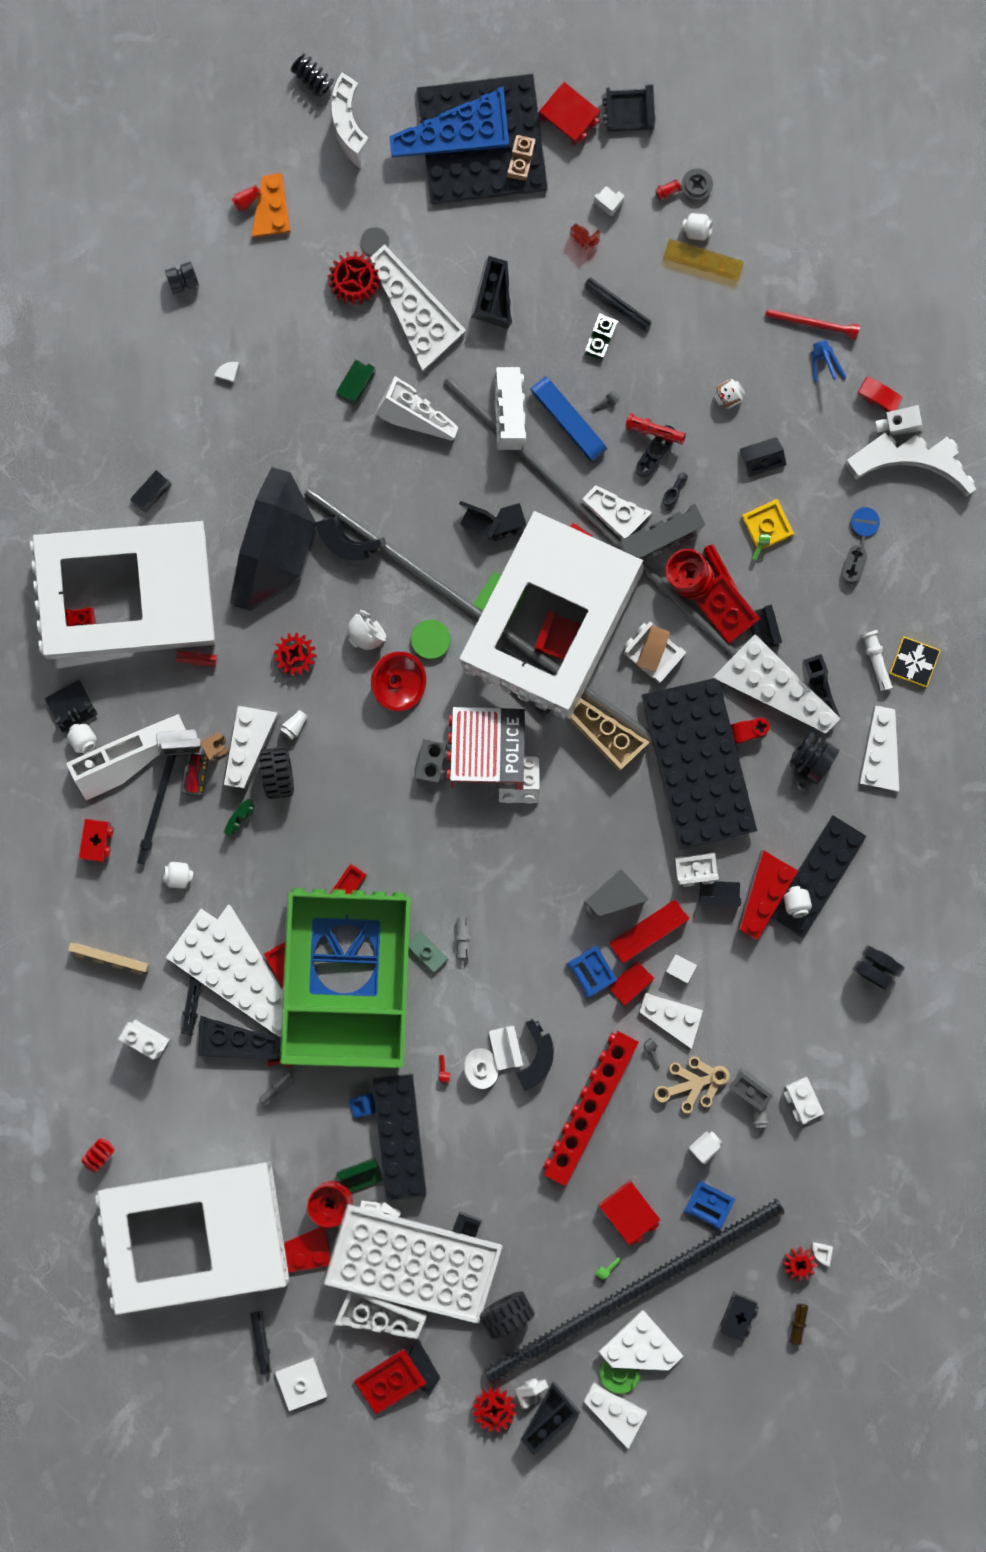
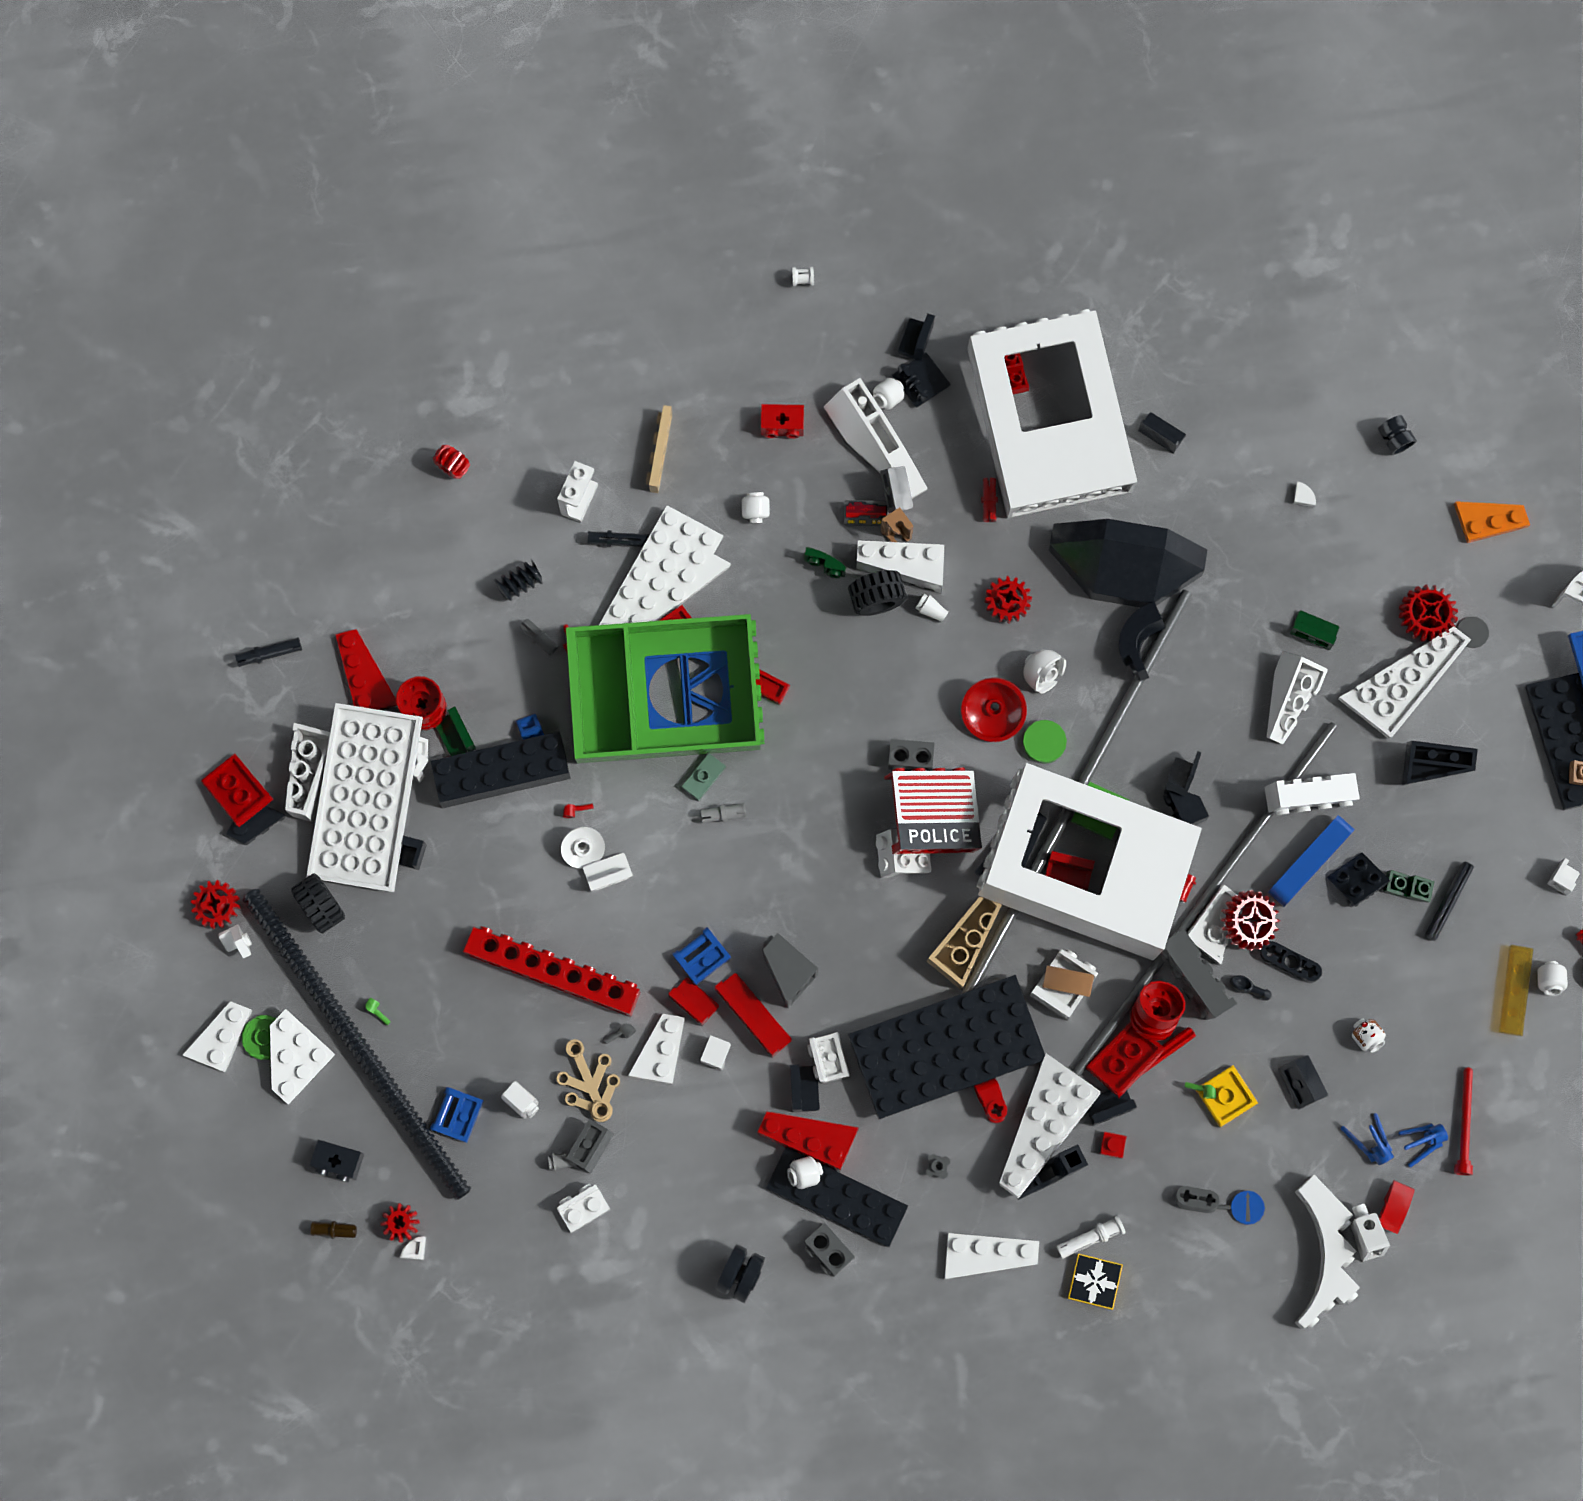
camera: 85 degrees right, 10 degrees down
white panel [96,1161,290,1314] -> none
black bar [137,755,176,865] -> none
black wing [198,1015,280,1059] -> none
red cone [232,185,262,212] -> none
white plate [275,1357,328,1411] -> none
black arch [516,1018,554,1091] -> none
black wedge [520,1381,581,1455] -> none
clear red bracket [570,223,601,250] -> none
dark grey hand [593,391,620,410] -> none
red panel [599,1180,661,1245] -> none
red pin [625,413,686,445] -> none
black wheel [788,731,840,784] -> none
none -> black piece [494,559,543,601]
none -> dark grey brick [804,1222,855,1277]
none -> black panel [898,313,935,361]
none -> red plate [1100,1132,1127,1159]
none -> red gear [1221,890,1280,951]
none -> black hinge [1327,852,1390,908]
none -> blue plant [1341,1113,1394,1166]

